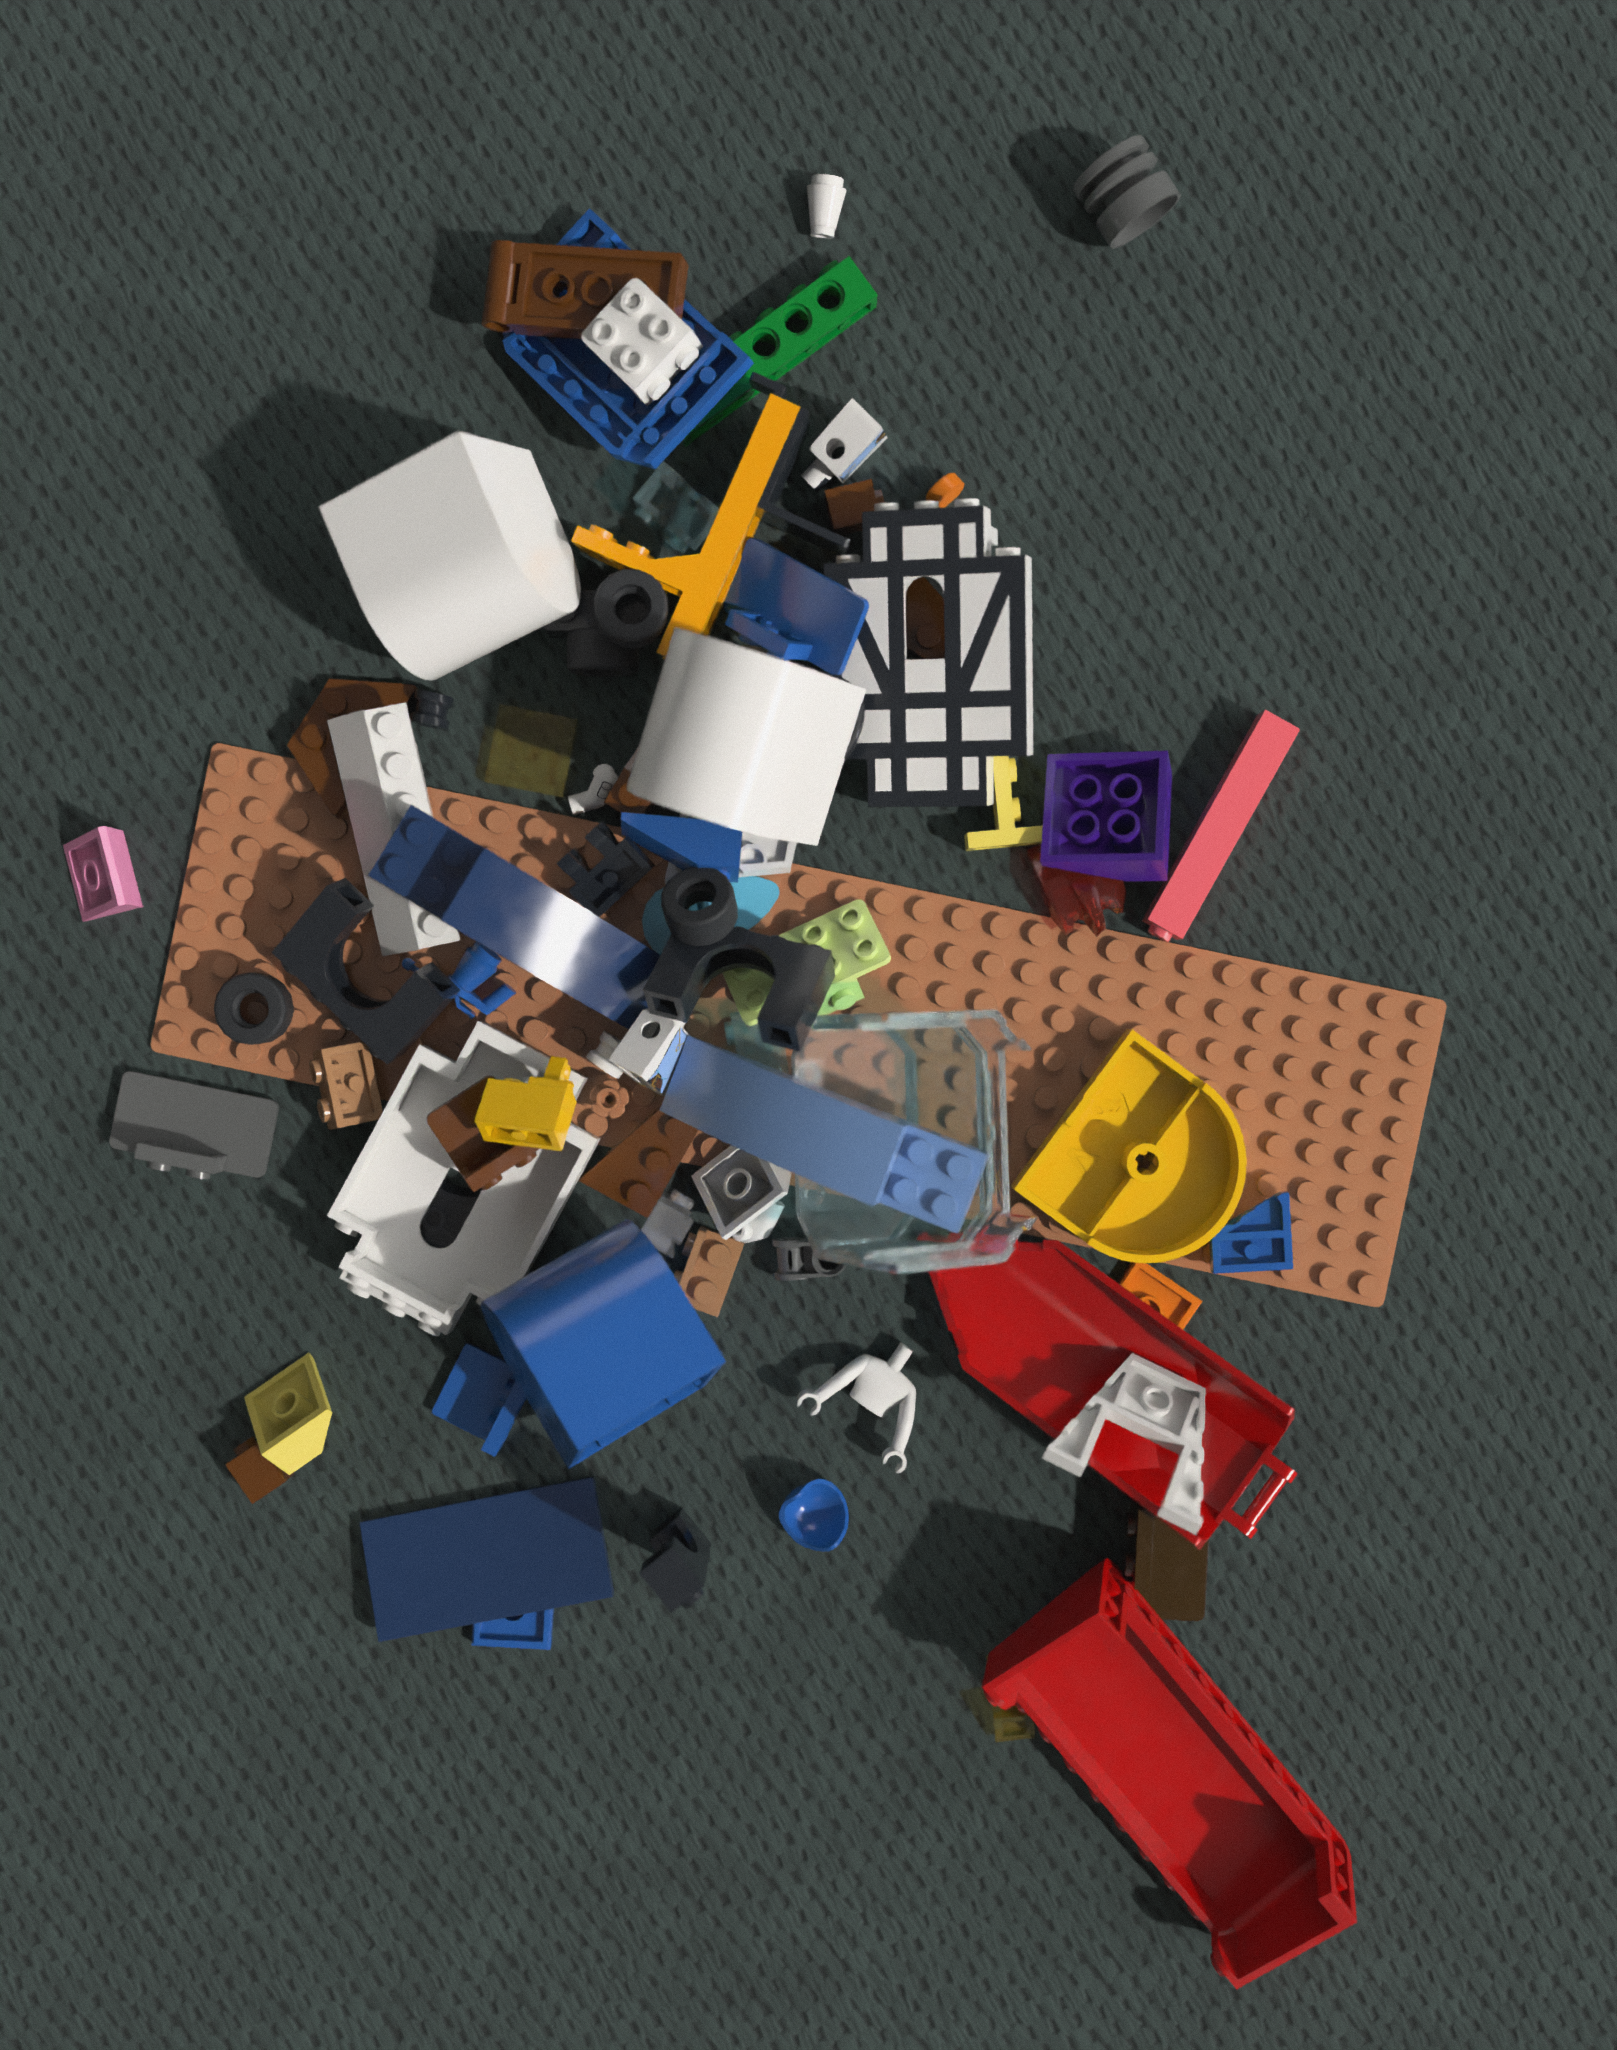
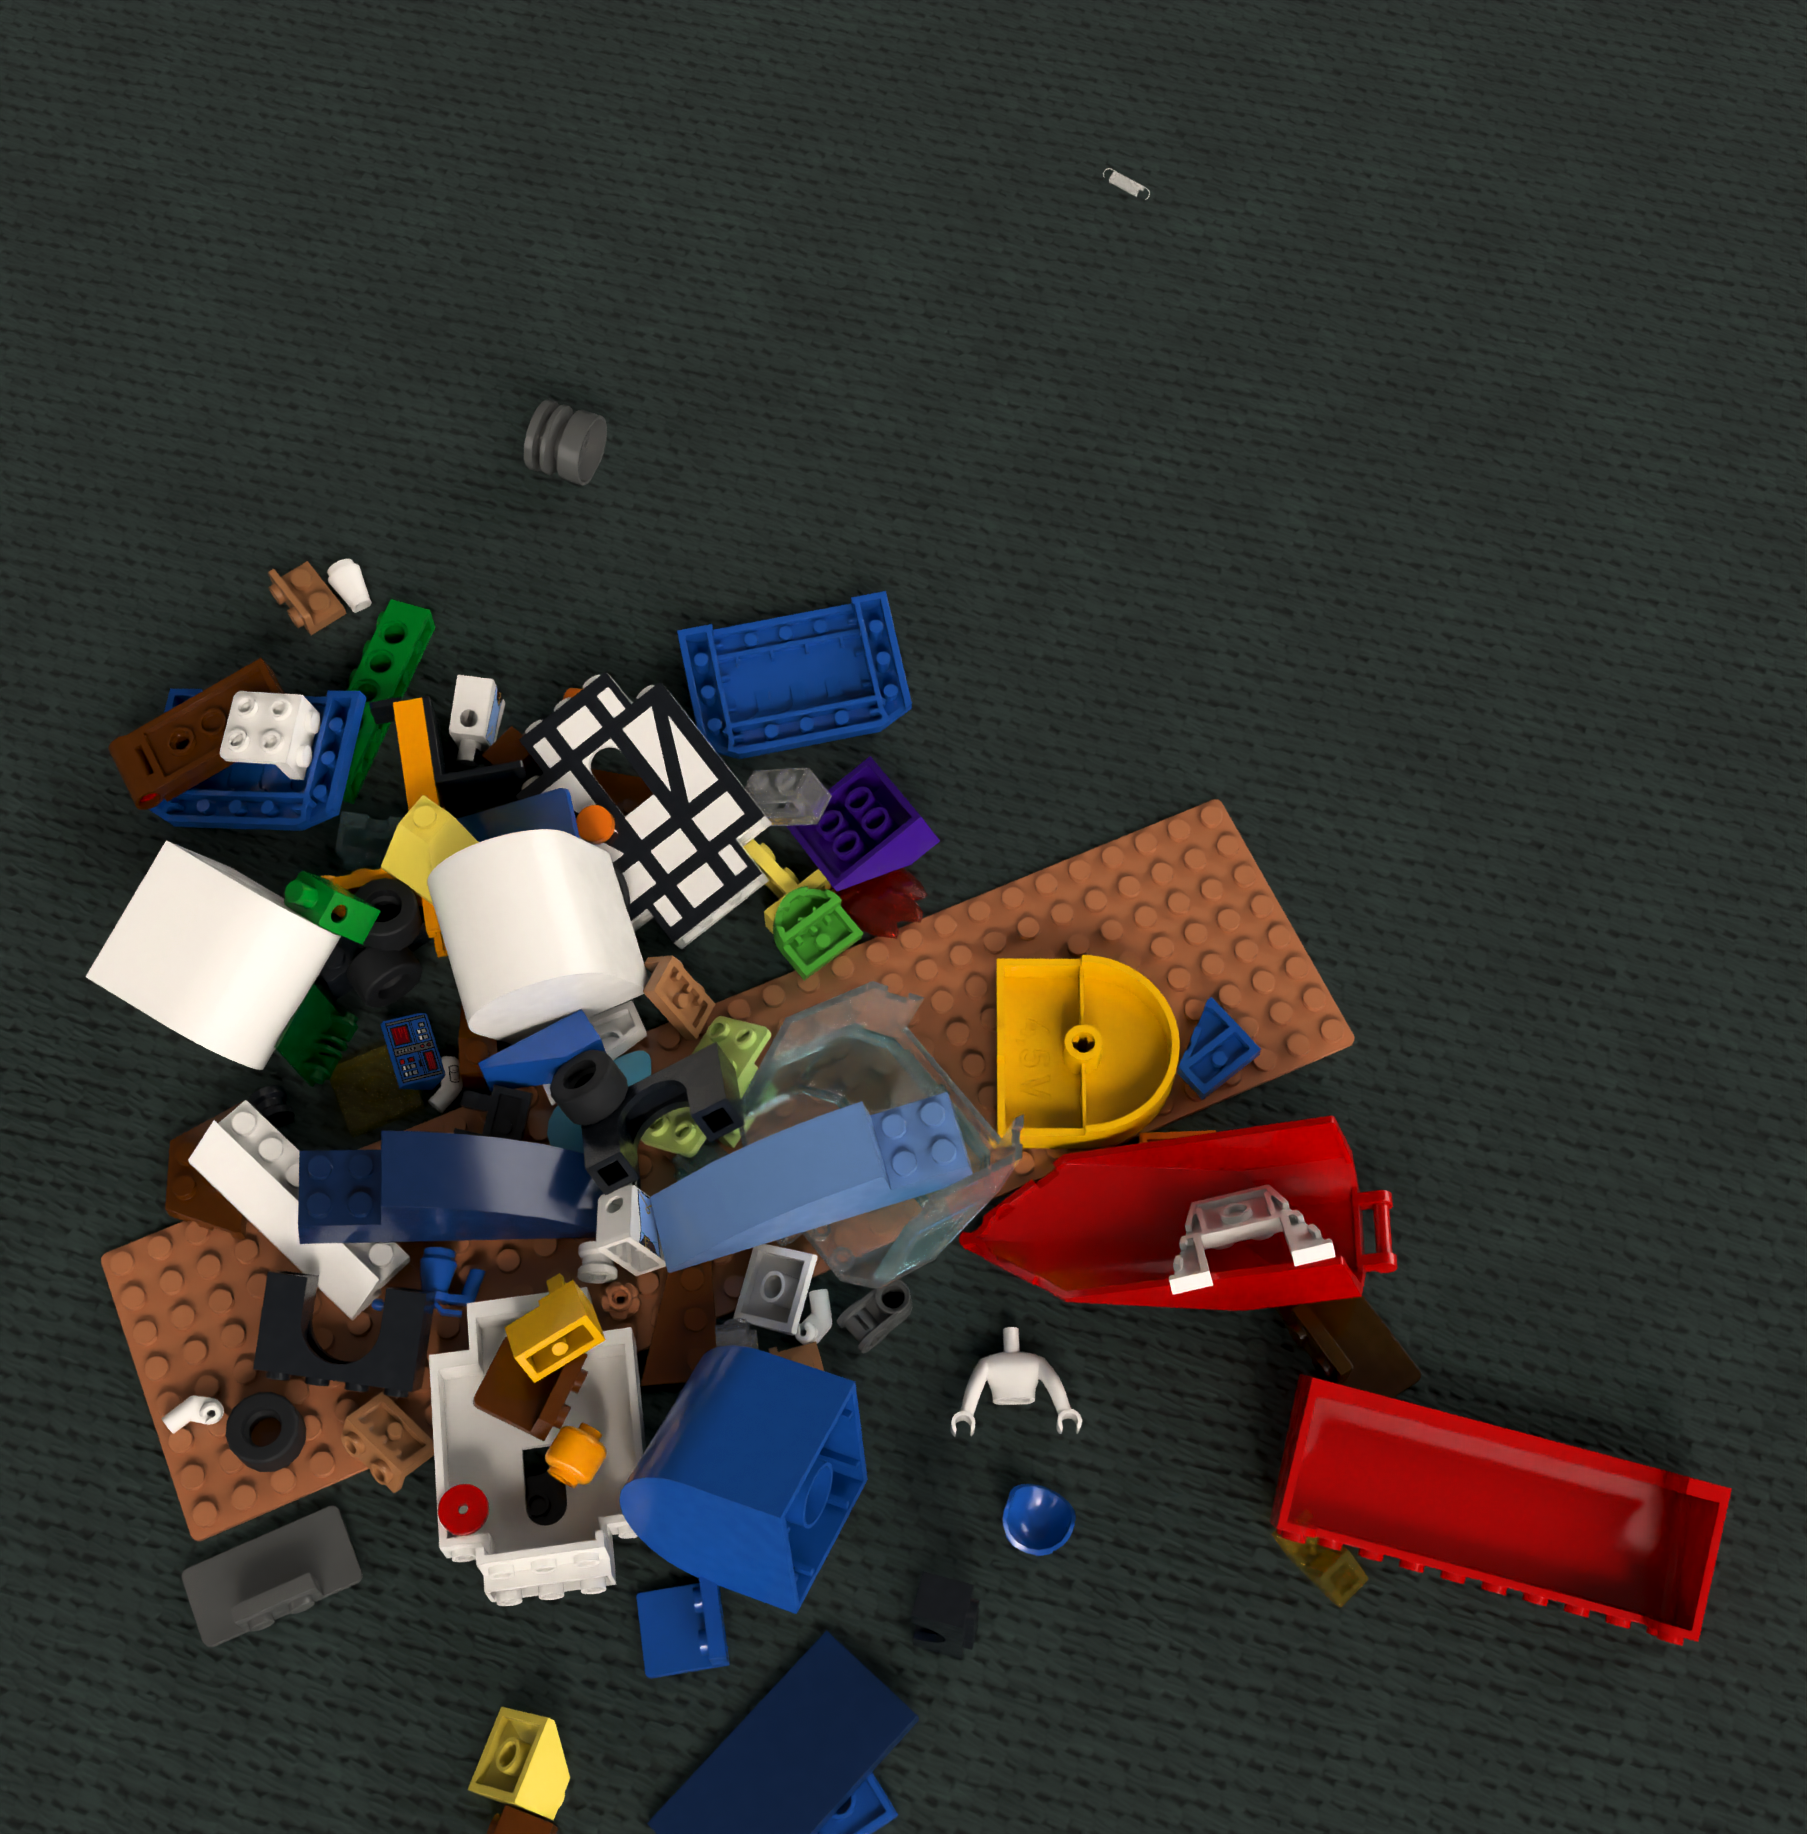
camera: 30 degrees left, 25 degrees down
bright pink slope [63,826,143,922] -> none
coral brick [1142,710,1300,942] -> none
none -> white arm [161,1395,224,1434]
none -> medium nougat bracket [268,561,347,635]
none -> dark green hinge [274,984,358,1087]
none -> green torso [284,870,381,945]
none -> slope [380,1013,445,1090]
none -> light yellow slope [381,795,479,905]
none -> red wheel [438,1484,489,1536]
none -> light orange head [545,1423,607,1488]
none -> orange tile [576,805,615,844]
none -> medium nougat bracket [643,955,715,1040]
none -> blue slope [677,591,912,759]
none -> clear window [745,767,832,826]
none -> bright green slope [773,886,864,981]

